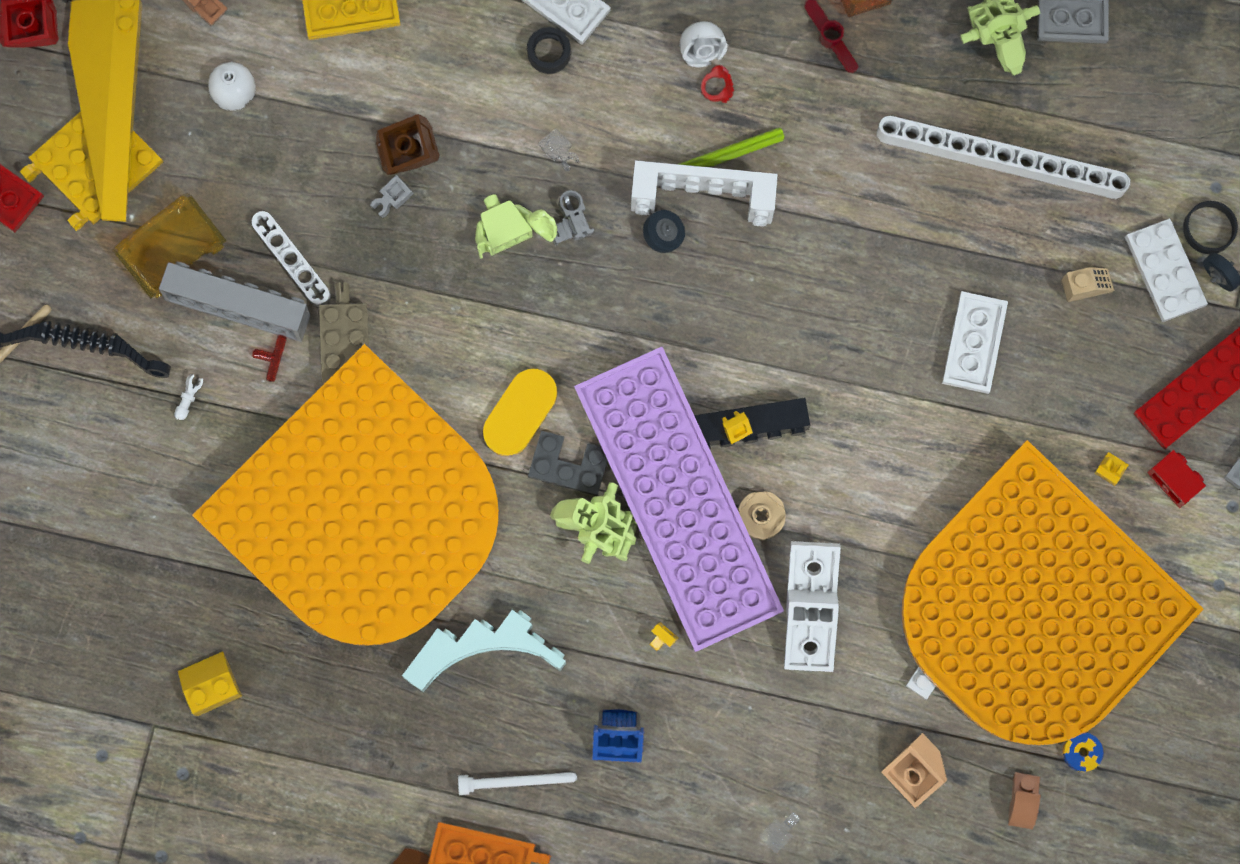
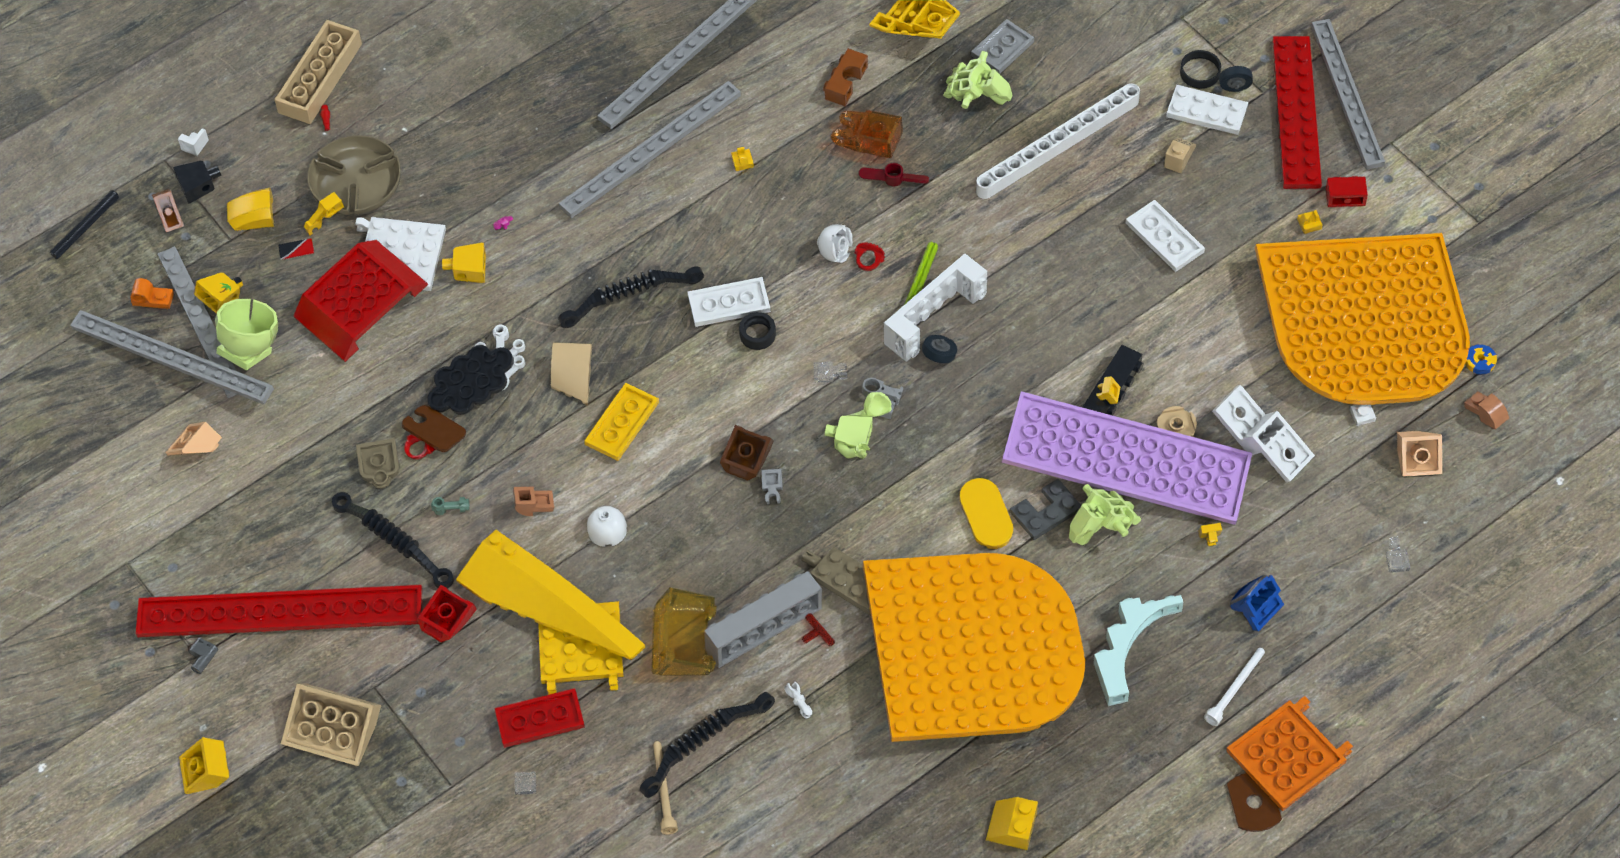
camera: 45 degrees left, 20 degrees down
white beam [252,211,330,307] -> none

